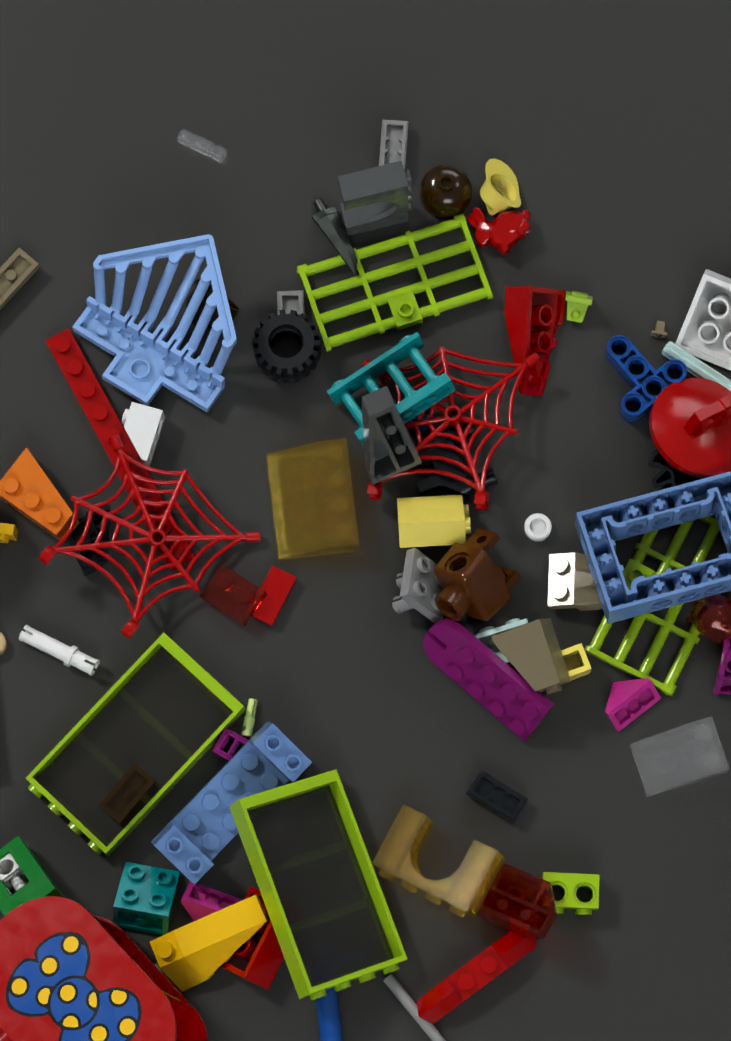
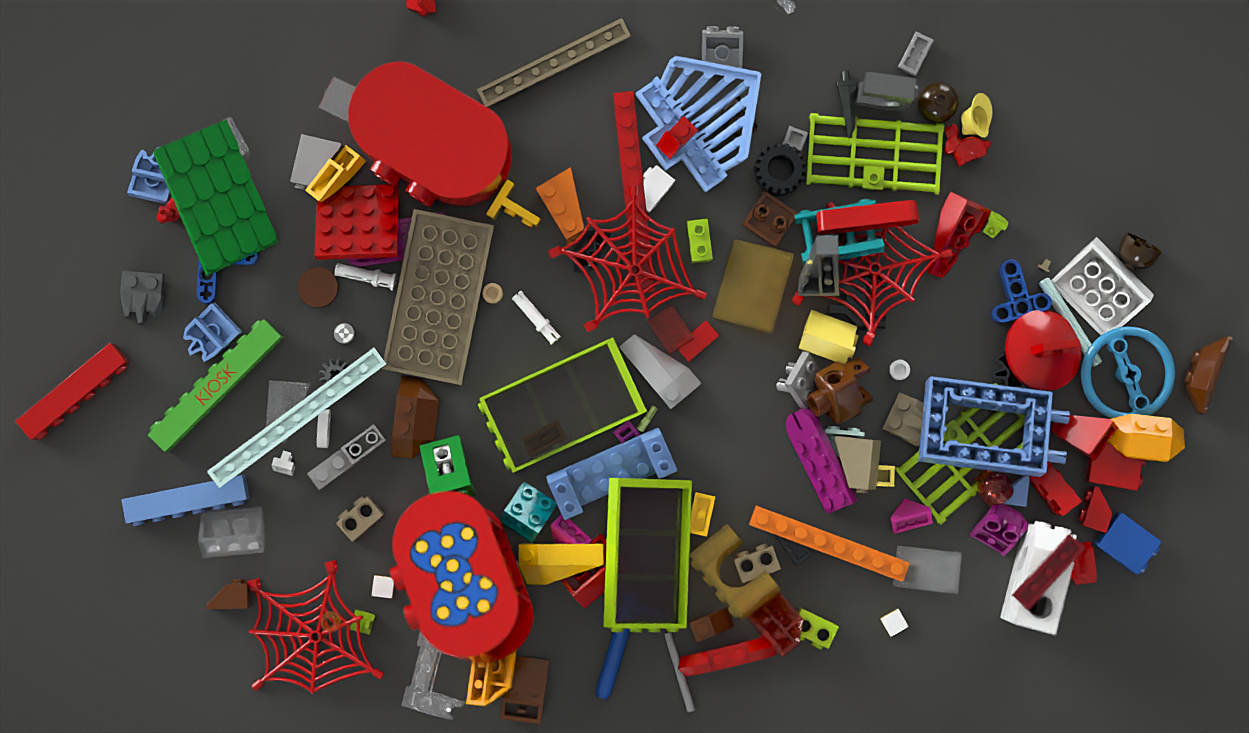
camera: 20 degrees right, 10 degrees up
none -> light grey wedge [619,334,702,410]
none -> red slope [656,116,699,160]
none -> lime brick [687,219,713,264]
none -> reddish brown slope [689,607,734,642]
none -> yellow plate [690,492,715,537]
none -> light grey plate [702,26,743,73]
none -> dark tan brick [733,543,781,583]
none -> reddish brown plate [742,191,798,247]
none -> orange plate [749,506,910,582]
none -> red beam [816,200,919,235]
none -> white tile [880,608,908,637]

